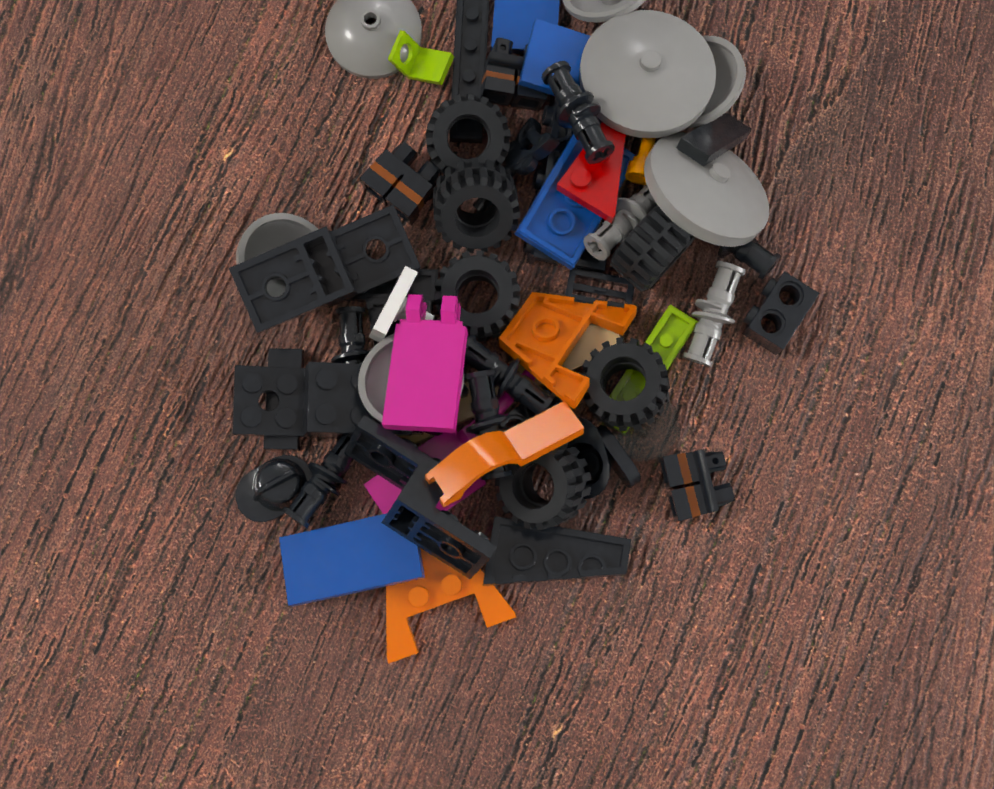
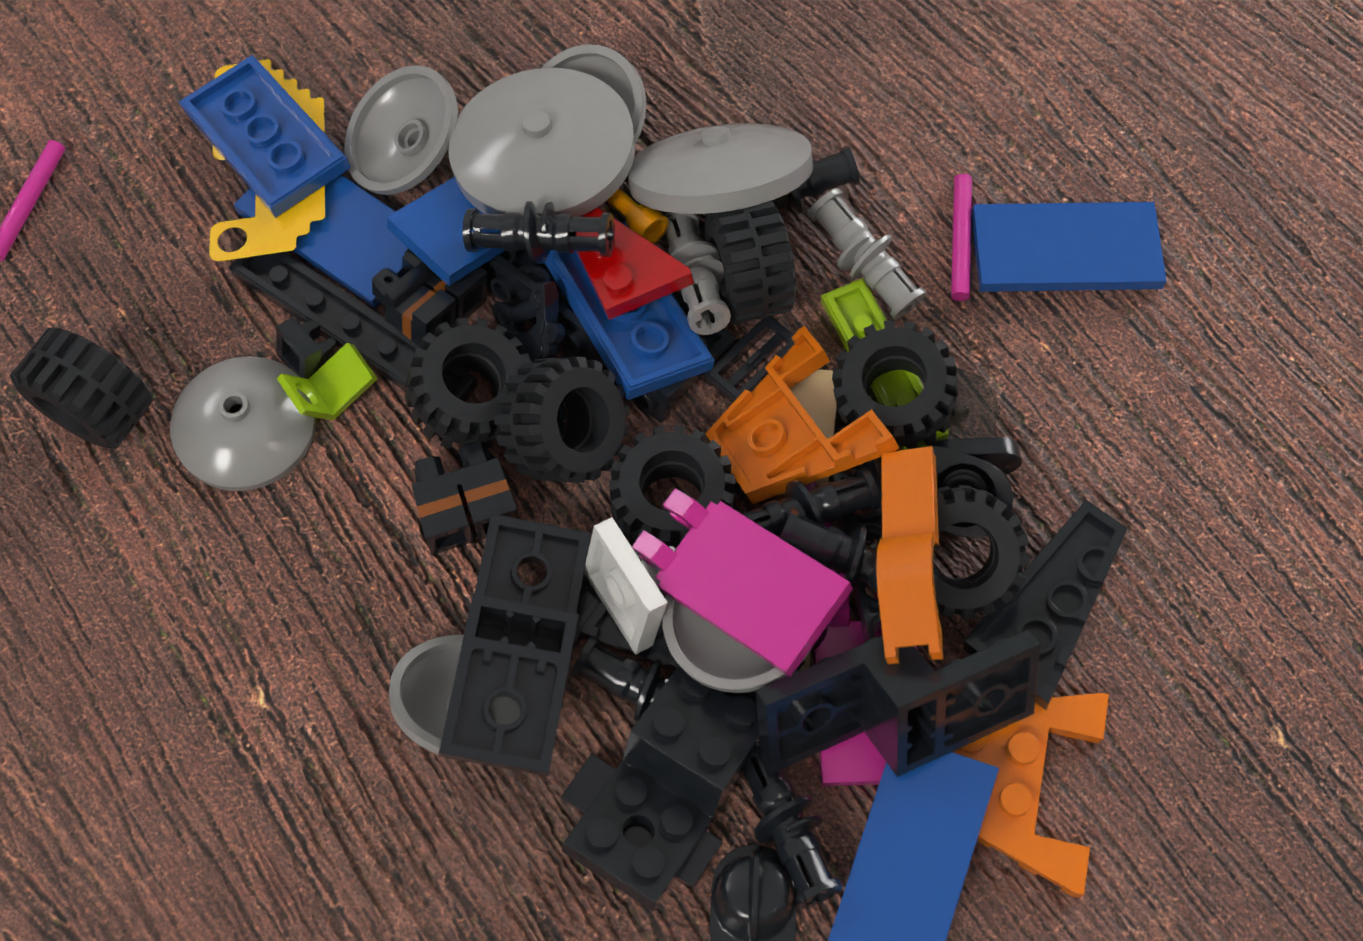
camera: 65 degrees left, 15 degrees down
black hips [659,449,735,522] -> none
black tile [676,113,752,166] -> none
black brick [742,271,820,355] -> none
none -> black tile [276,318,336,379]
none -> dark pink bar [951,174,972,301]
none -> blue tile [971,202,1167,292]

